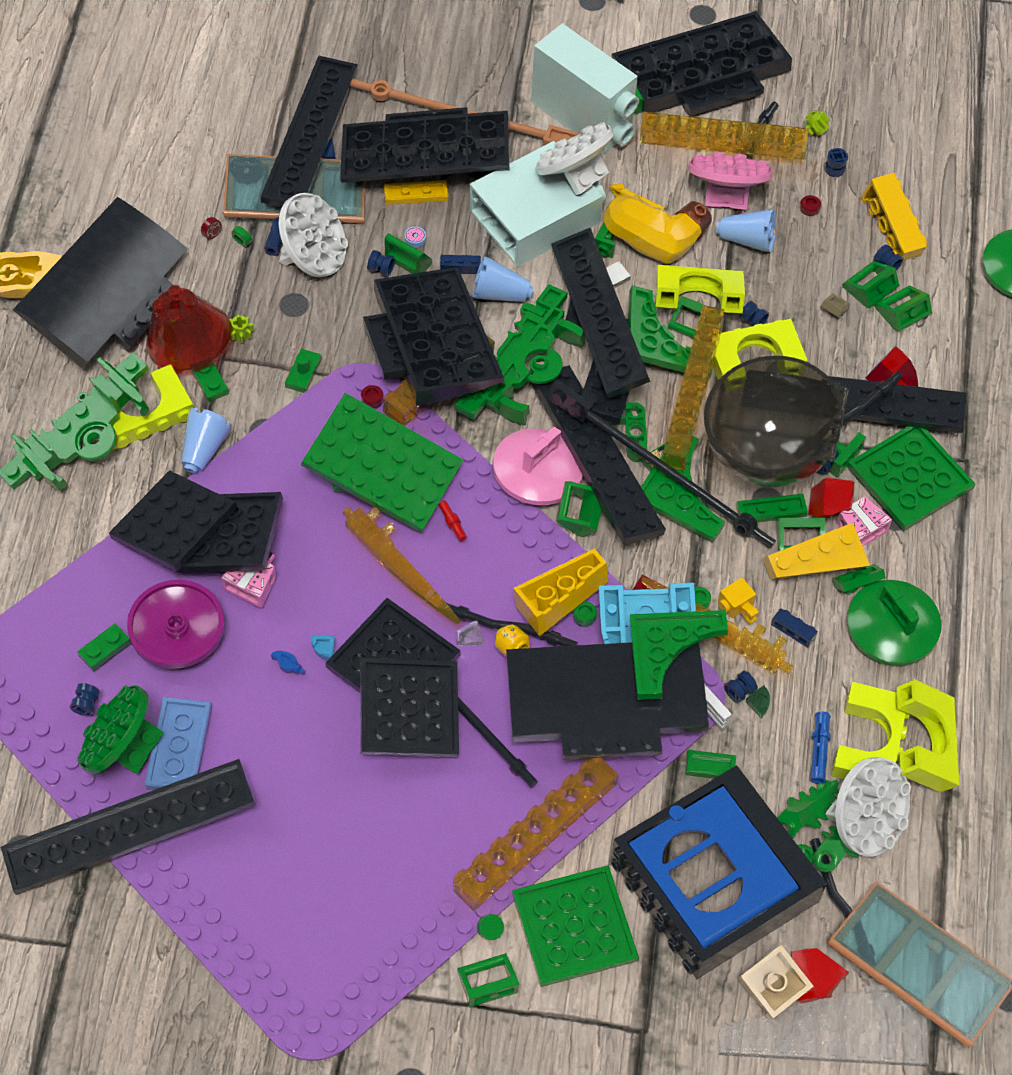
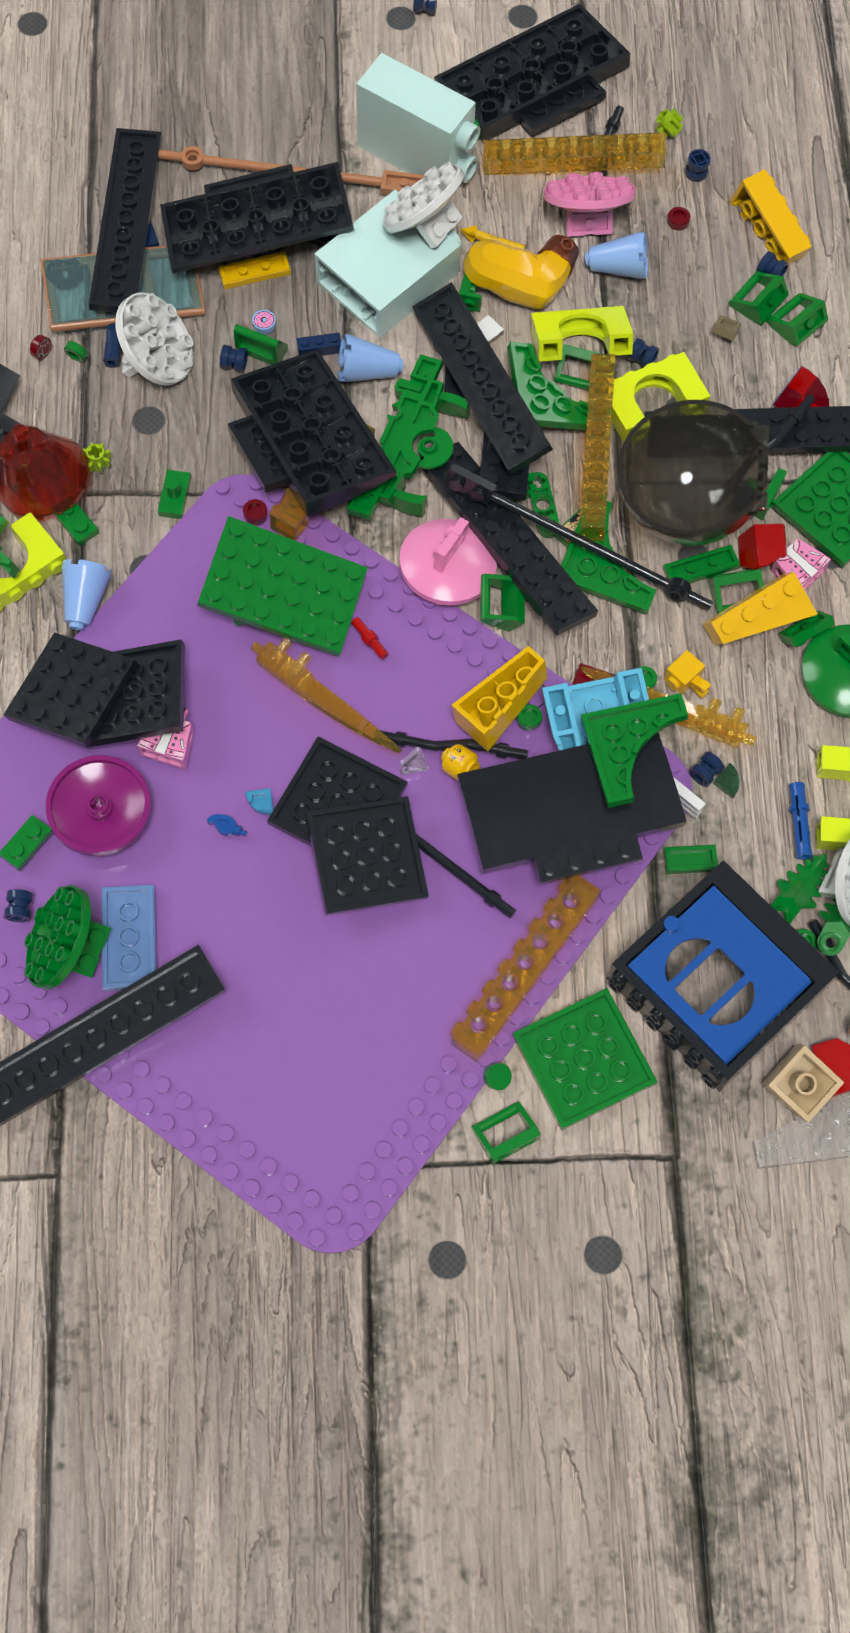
camera: 10 degrees left, 10 degrees up
dark blue piece [771,608,818,648] -> none

